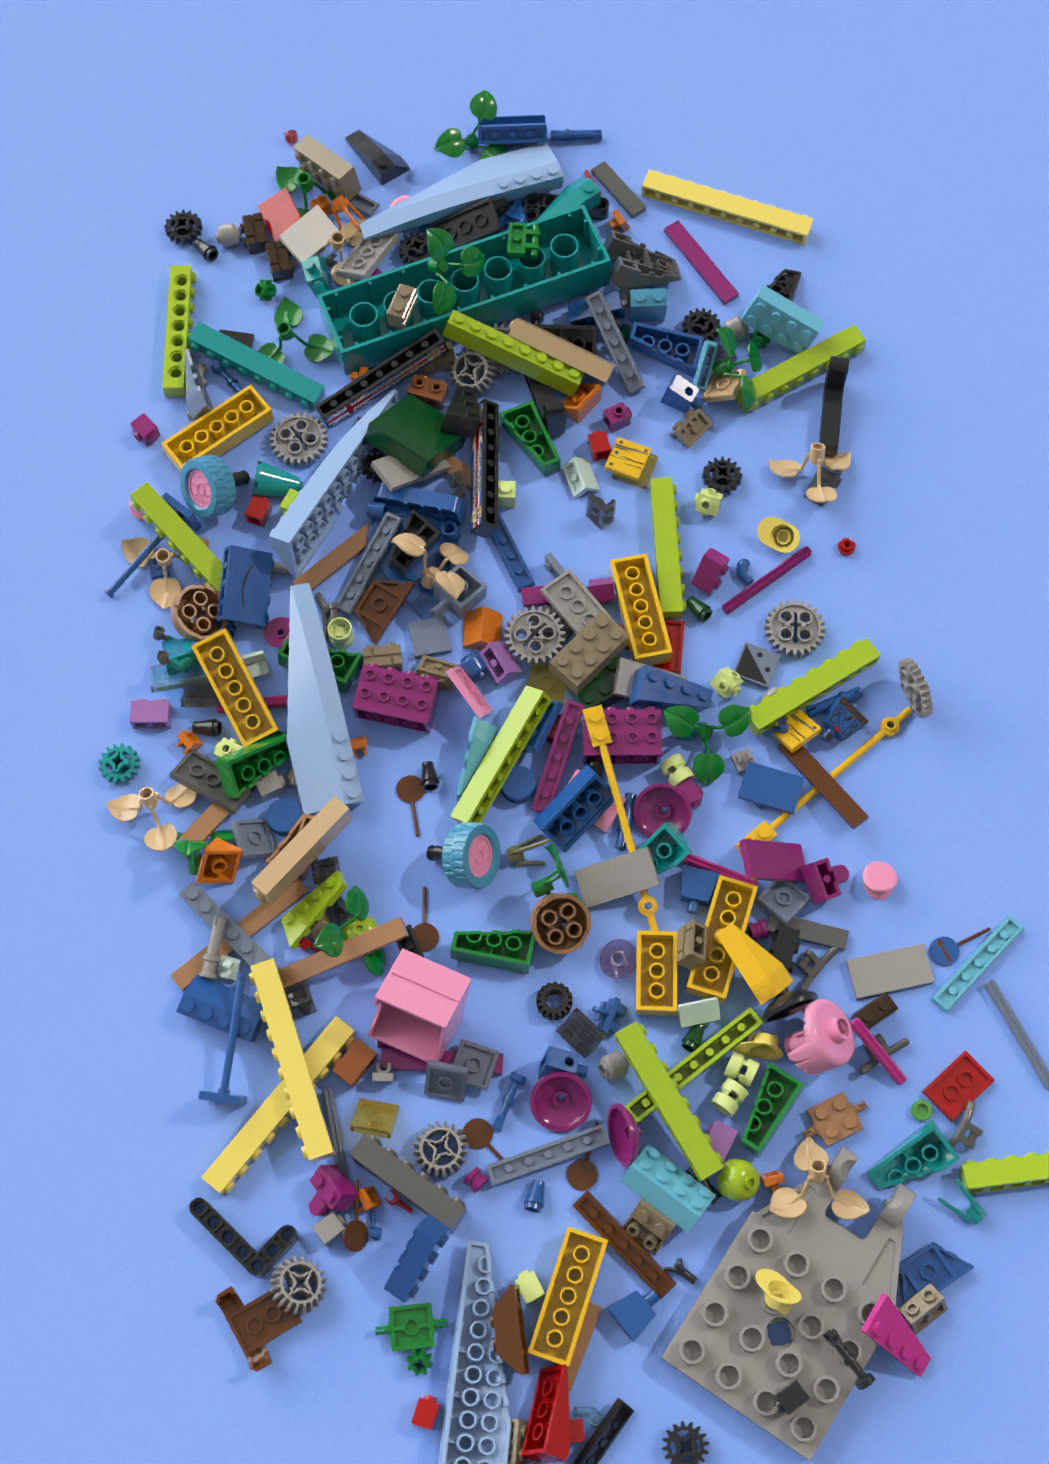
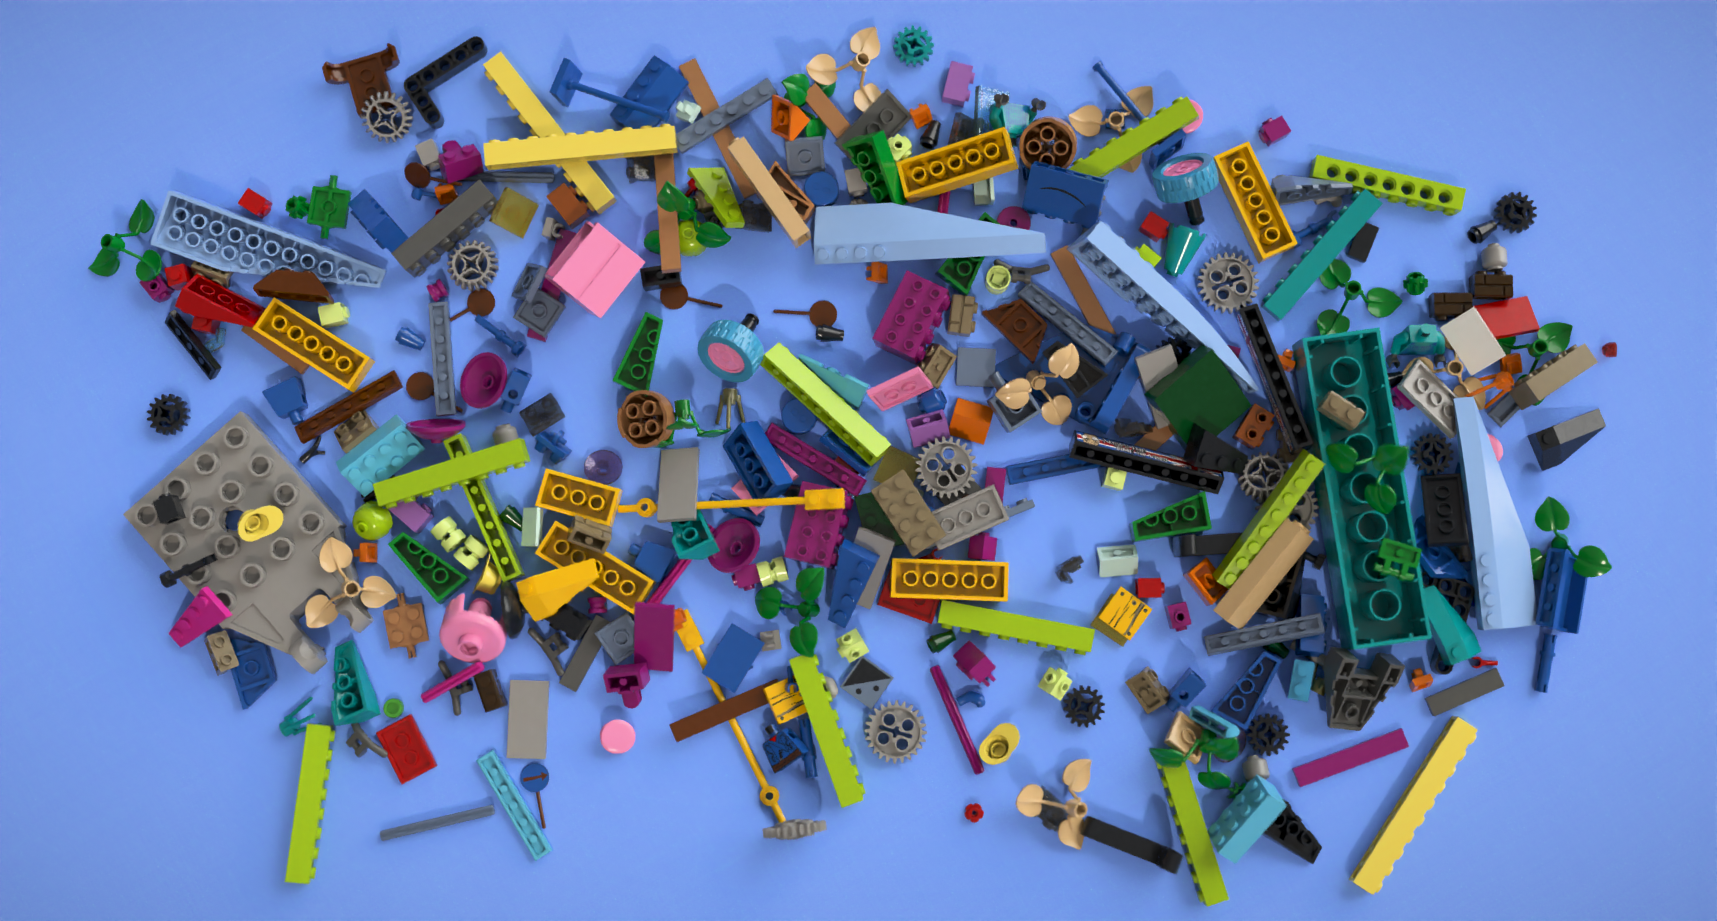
camera: 105 degrees right, 15 degrees up
light grey pin [199,917,227,979] -> none
black tyre [536,981,573,1021] -> none

